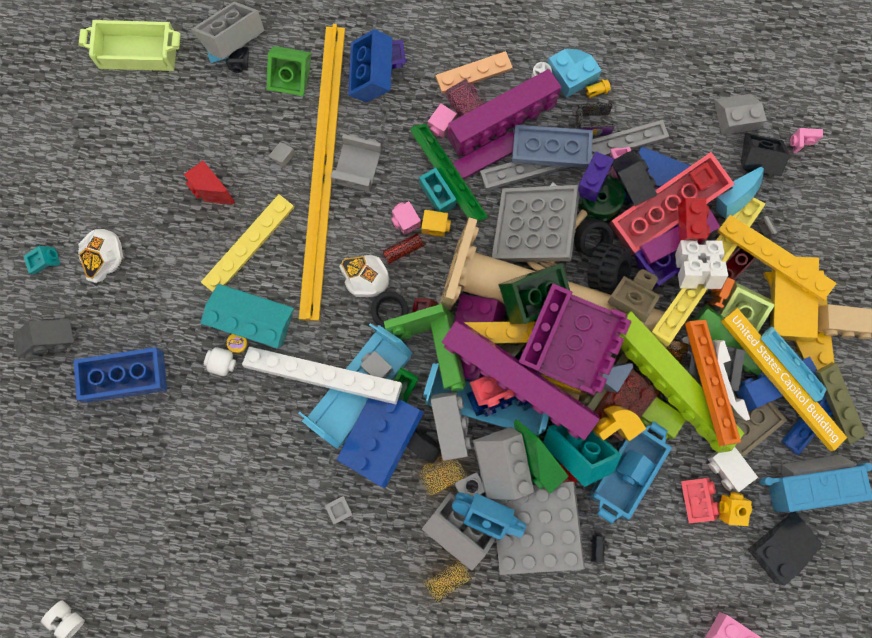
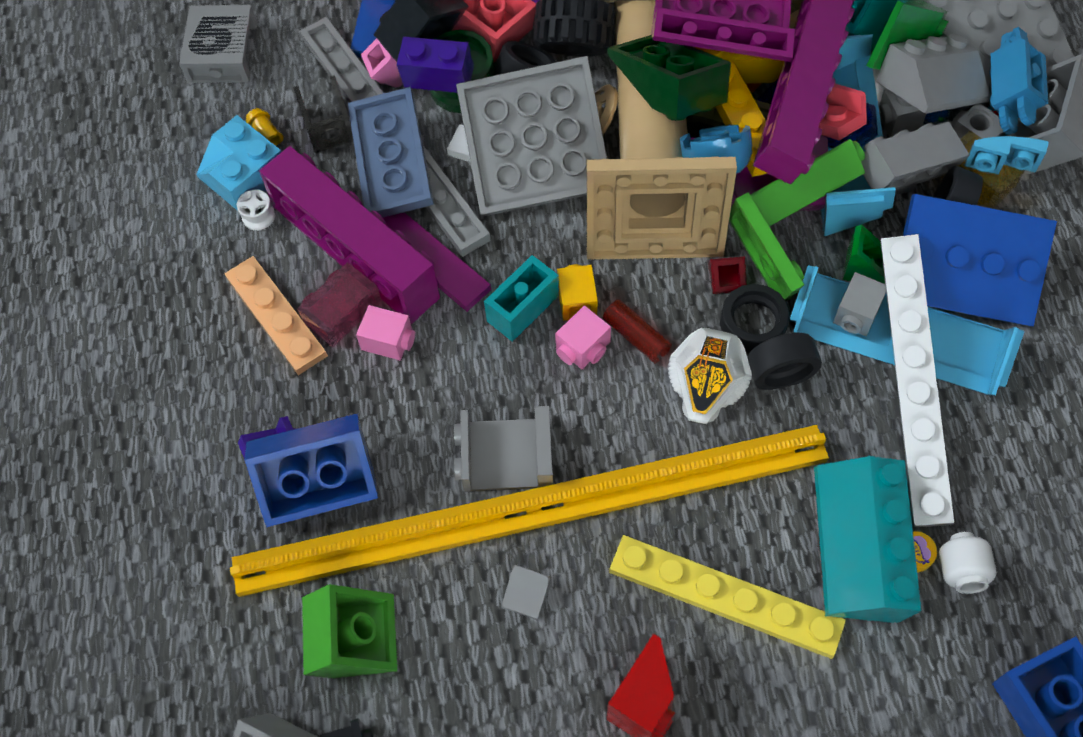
camera: 100 degrees left, 15 degrees down
green tile [410,124,488,224] -> none
none -> light grey panel [179,5,258,83]
none -> dark azure cylinder [680,125,752,174]
none -> black tyre [747,333,822,390]
none -> medium azure slope [964,136,1049,175]

